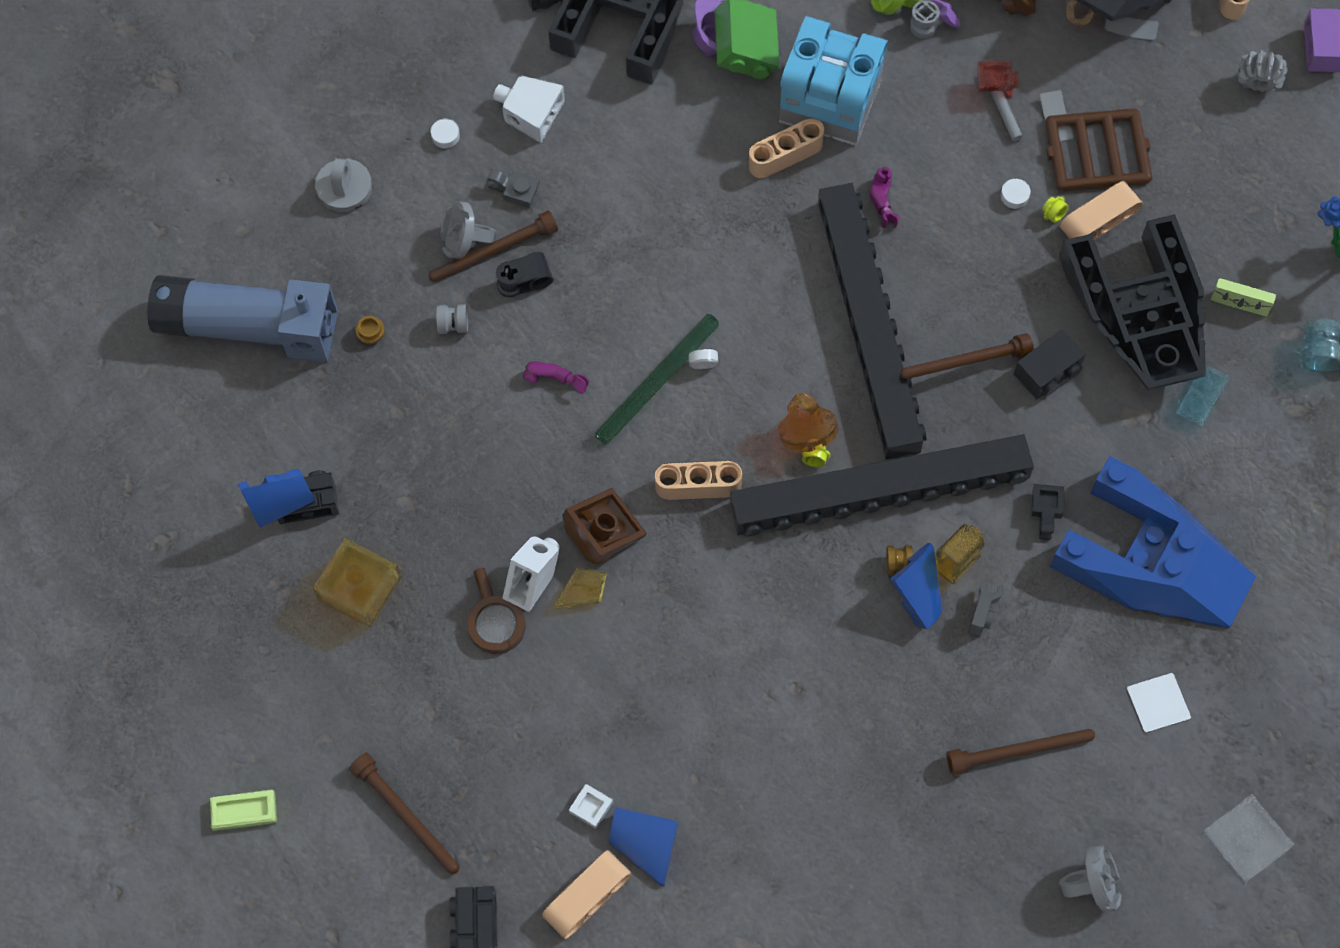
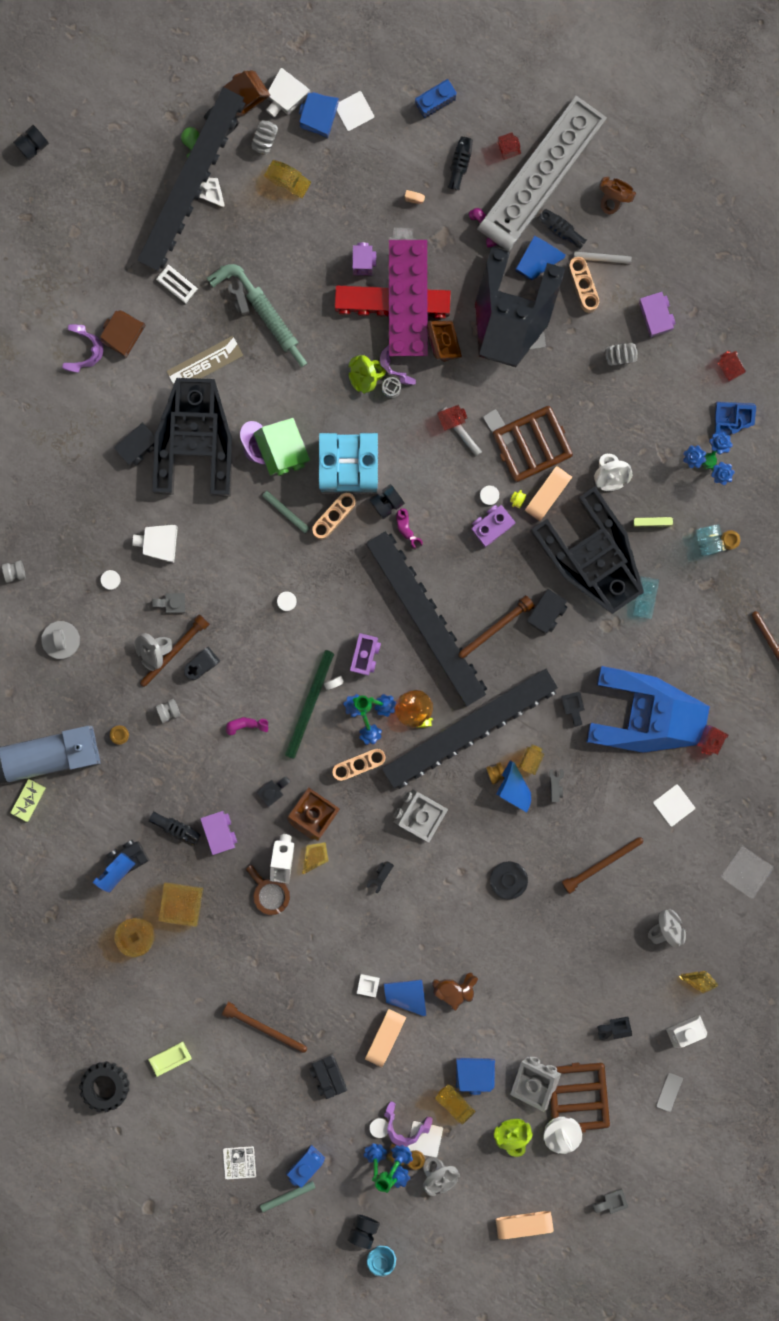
camera: 15 degrees left, 20 degrees up
none -> light grey wheel [2,560,26,583]
none -> yellowish green tile [11,779,46,822]
none -> black tyre [79,1061,130,1112]
none -> clear yellow brick [115,917,155,957]
none -> black hinge [148,811,201,845]
none -> medium lavender brick [201,811,238,855]
none -> black plate [257,776,291,807]
none -> sand green bar [262,491,310,534]
none -> white tile [277,592,297,611]
none -> blue plant [343,694,396,745]
none -> medium lavender brick [350,633,381,676]
none -> black plate [367,861,394,893]
none -> black wheel [369,484,405,520]
none -> light grey plate [393,789,448,842]
none -> reddish brown animal [432,973,478,1011]
none -> medium lavender brick [471,505,516,548]
none -> black tile [490,861,528,900]
none -> white tile [594,454,633,491]
none -> clear red brick [697,725,729,756]

